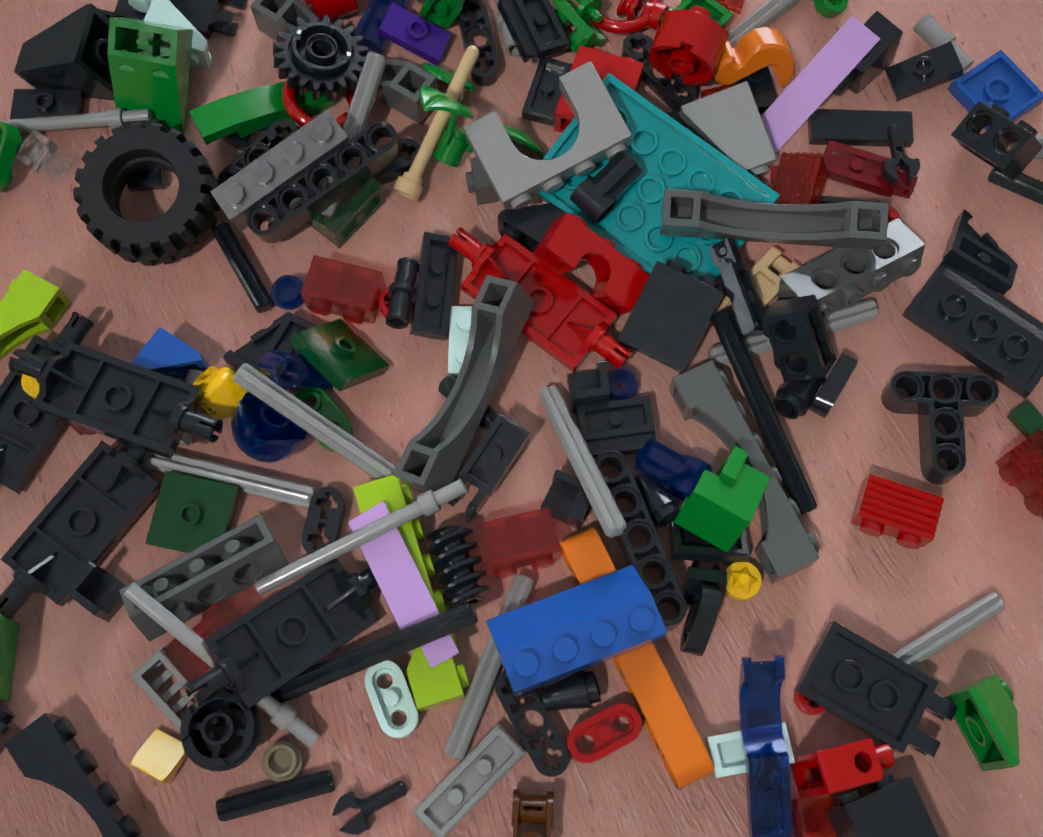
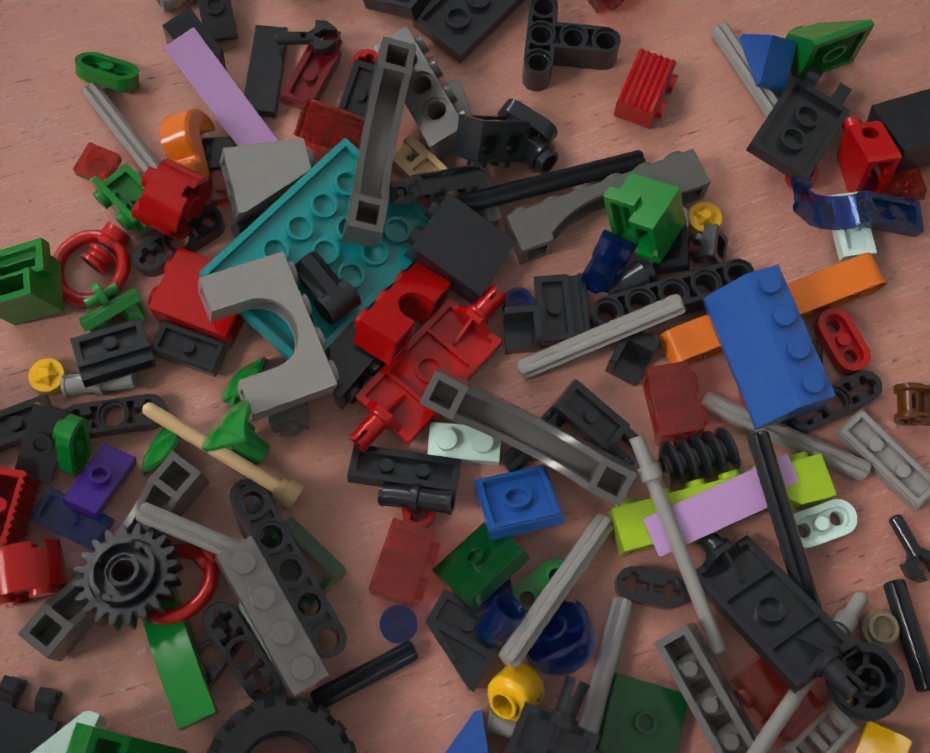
camera: 90 degrees left, 0 degrees up
black beam [680,583,722,656] -> none
none -> blue tile [474,464,564,541]
none -> blue slope [739,34,797,93]

